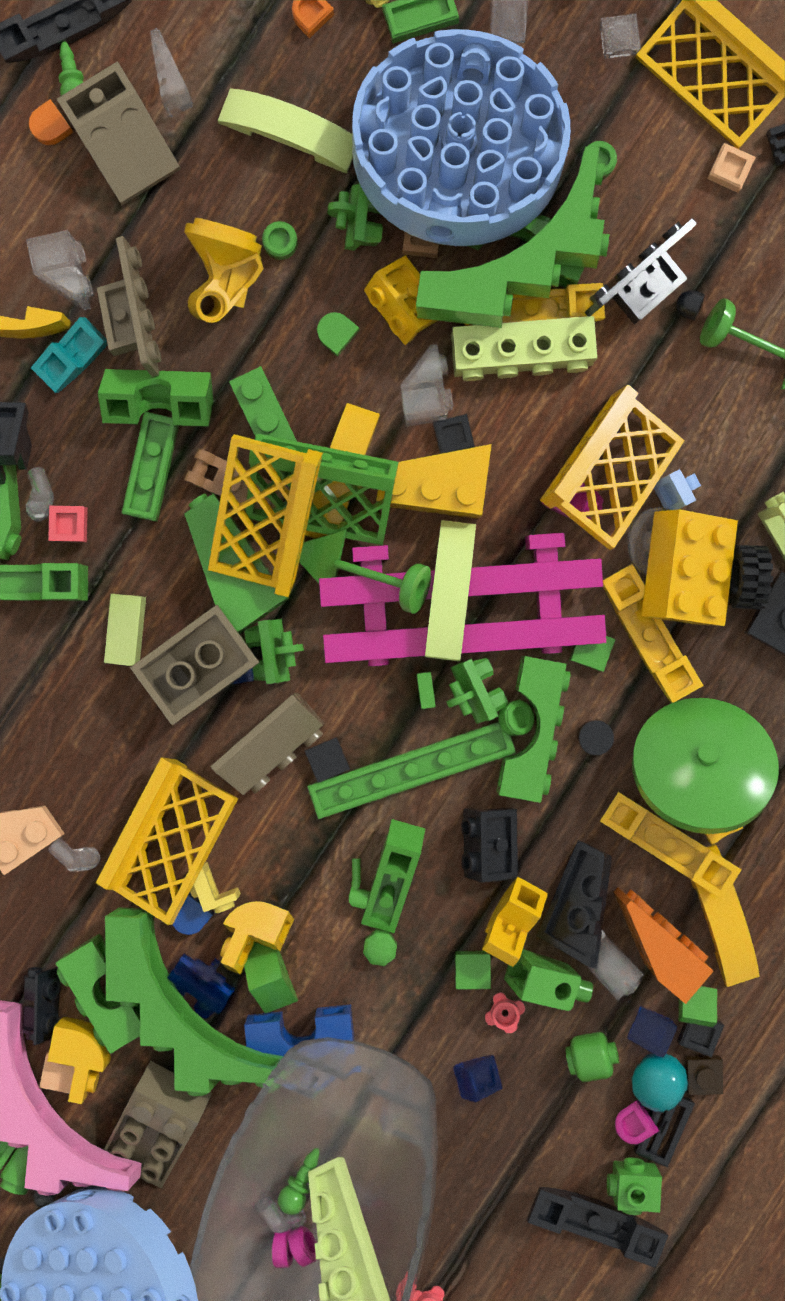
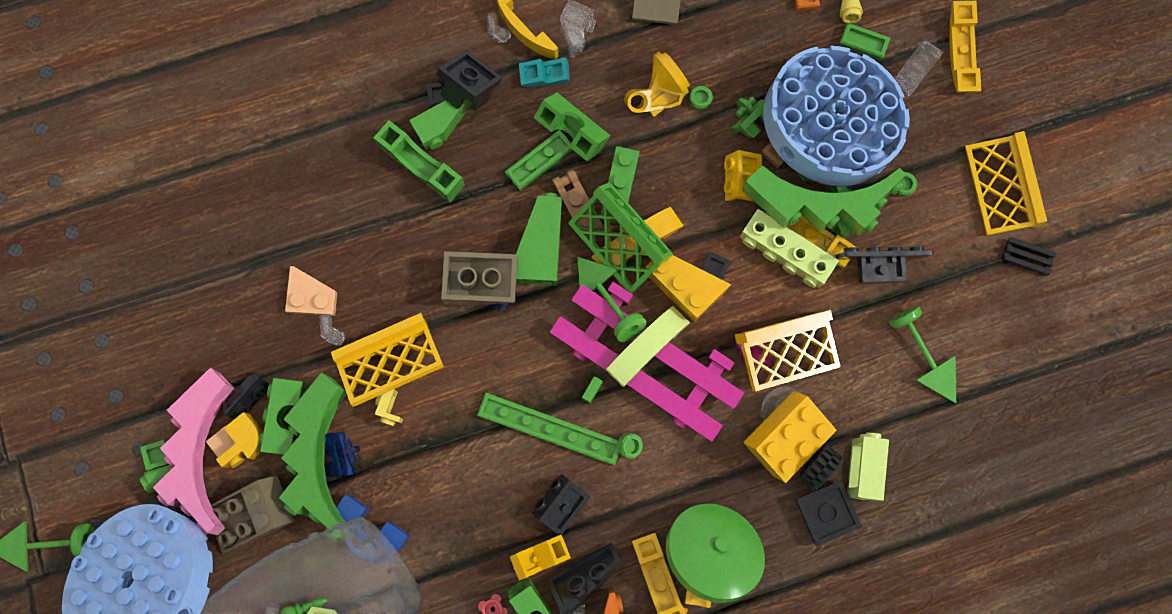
camera: 40 degrees right, 10 degrees down
clear arm [26,467,54,522] -> none
coral plate [48,506,88,543] -> none
dark tan bracket [97,236,161,377] -> none
yellowish green slope [104,594,146,666] -> none
blue tile [173,892,215,935] -> none
yellow fence [208,434,323,597] -> none
dark tan slope [210,692,324,795] -> none
yellowish green slope [218,88,353,173] -> none
yellow brick [220,901,294,974] -> none
bright green hips [244,619,304,684] -> none
bright green slope [244,942,298,1014] -> none
black tile [305,737,350,783] -> none
bright green tile [317,312,360,357] -> none
bright green hand [349,859,370,909] -> none
bright green slope [361,819,425,933] -> none
bright green tile [363,929,397,966] -> none
clear slope [400,344,453,427] -> none
bright green hips [446,658,508,724] -> none
bright green tile [455,951,491,989] -> none
bright green arch [496,656,570,803] -> none
bright green tile [569,636,615,672] -> none
black tile [577,720,614,755] -> none
clear plate [600,13,641,59] -> none
yellow slope [603,564,703,703] -> none
light blue tile [654,469,701,511] -> none
black hinge [677,290,705,321] -> none
light nougat tile [707,143,756,193] -> none

